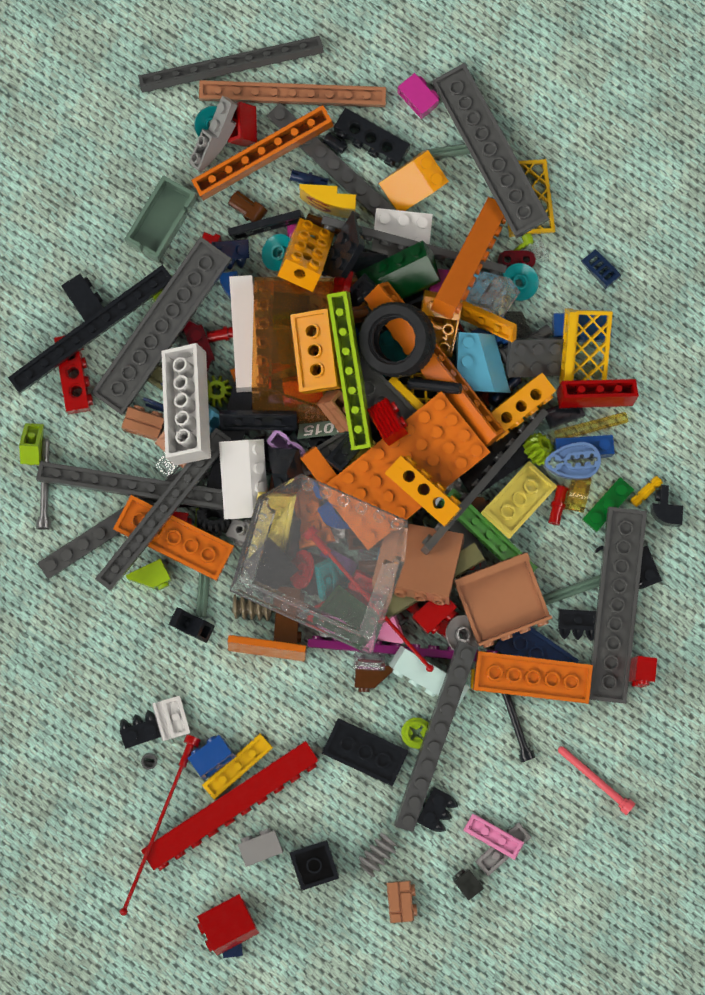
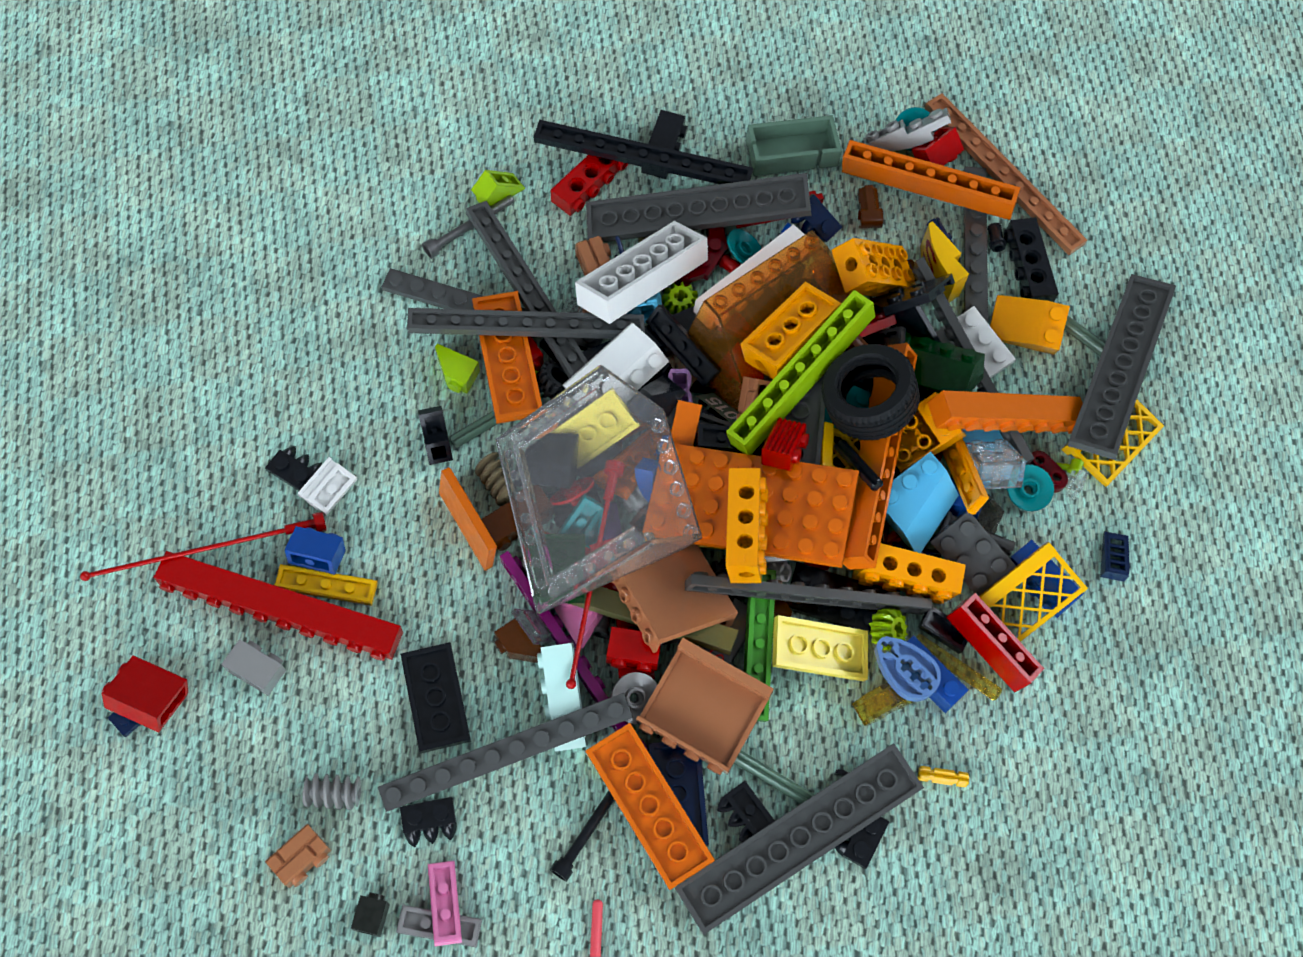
camera: 50 degrees right, 15 degrees down
dark grey plate [138,36,324,93] -> none
dark grey hinge [141,753,158,769] -> none
black tile [228,209,305,240] -> none
black brick [289,840,339,891] -> none
dark pink brick [397,73,439,120] -> none
lime gear [401,718,429,749] -> none
red pin [548,485,568,526] -> none
green plate [582,477,634,532] -> none
red brick [629,656,657,688] -> none
black brick [650,485,683,527] -> none
none -> teal dish [727,229,762,264]

